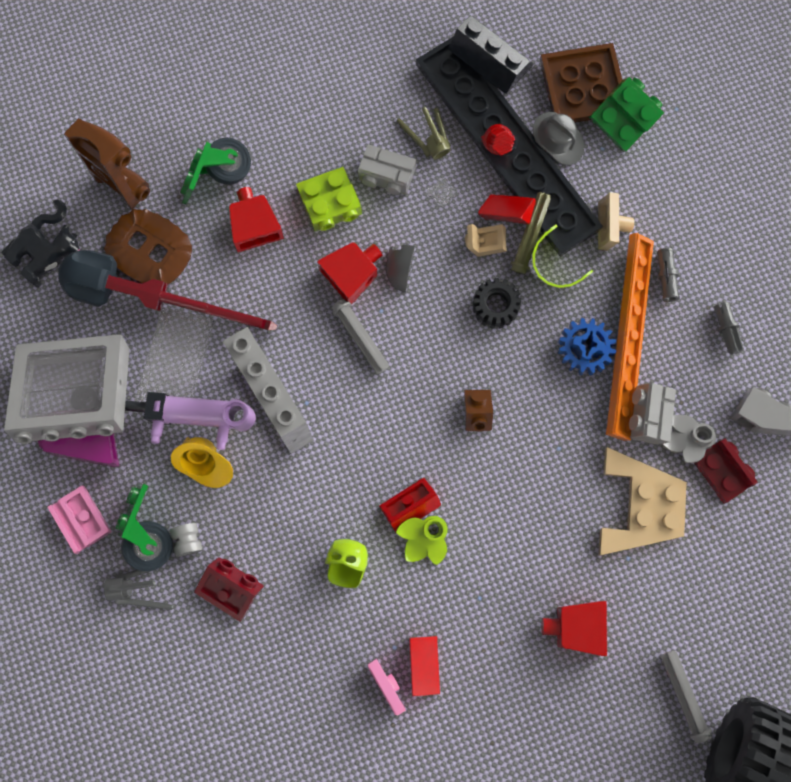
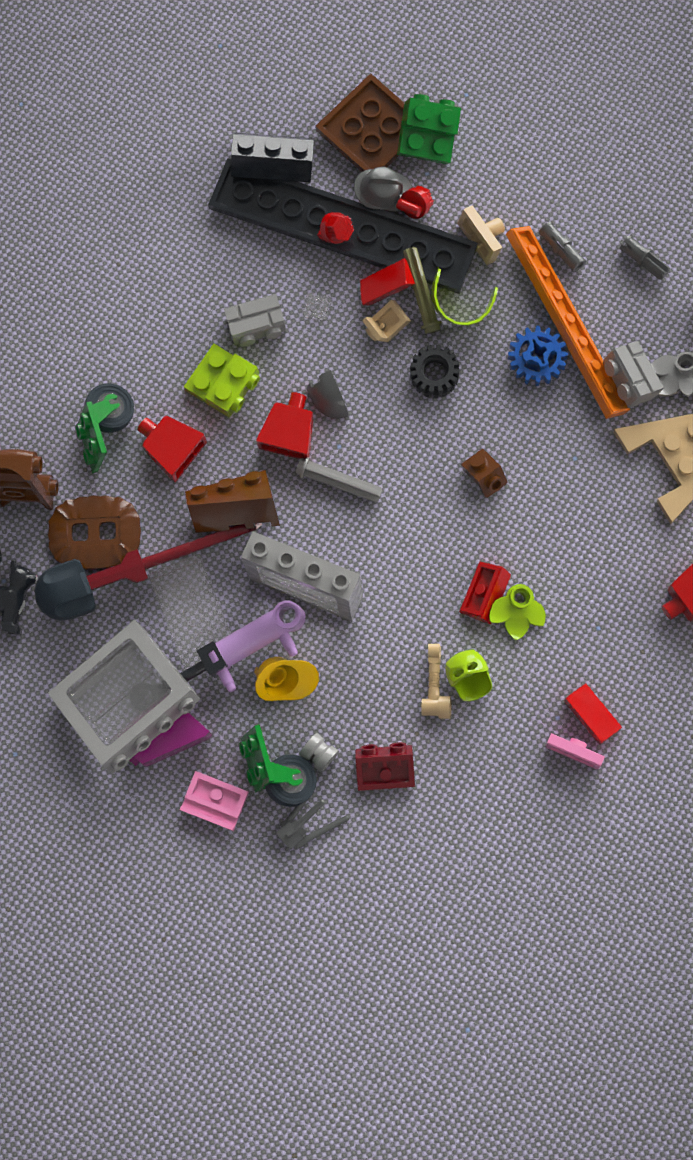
camera: 25 degrees left, 0 degrees up
olive plant [397,107,451,160] -> none
none -> reddish brown wedge [185,470,280,533]
none -> red piece [396,185,434,219]
none -> tan brick [421,644,451,719]

